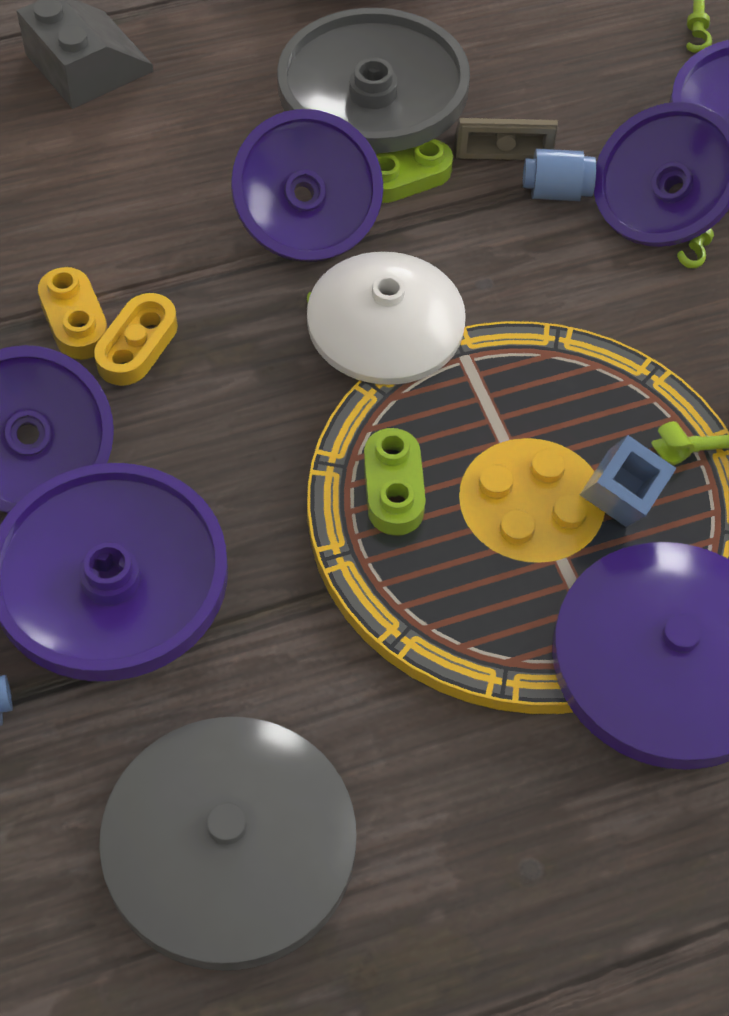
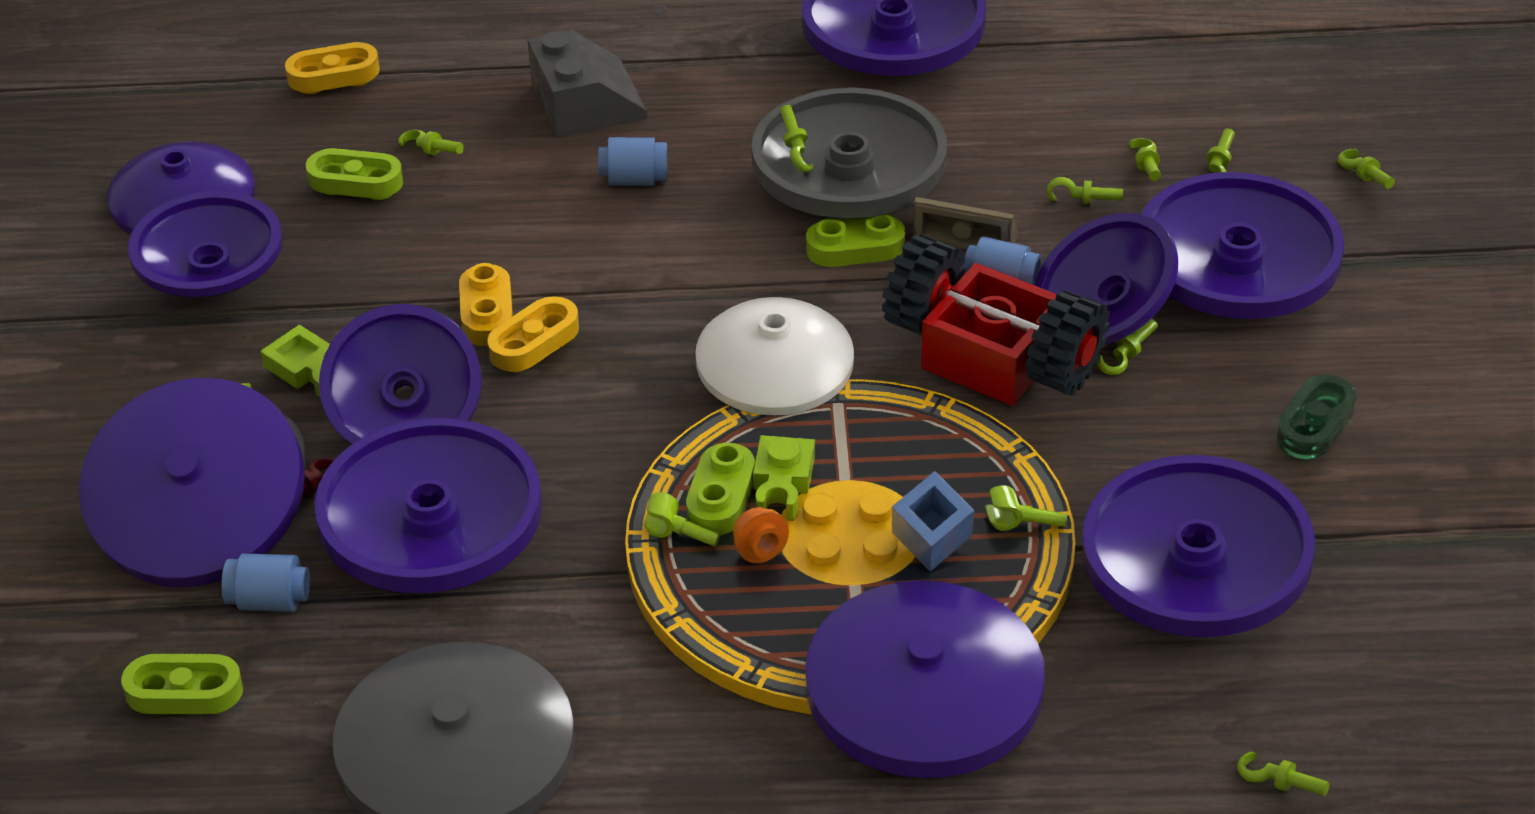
camera: 20 degrees right, 15 degrees down
dark purple dish [231,109,383,262] -> none
none -> medium blue brick [598,137,667,186]
none -> lime hand [645,492,720,547]
none -> orange plate [733,507,789,563]
none -> lime plate [753,435,815,520]
none -> lime hand [780,105,814,173]
none -> brick [882,234,1110,406]
none -> lime hand [1046,177,1123,205]
none -> lime hand [1129,138,1161,181]

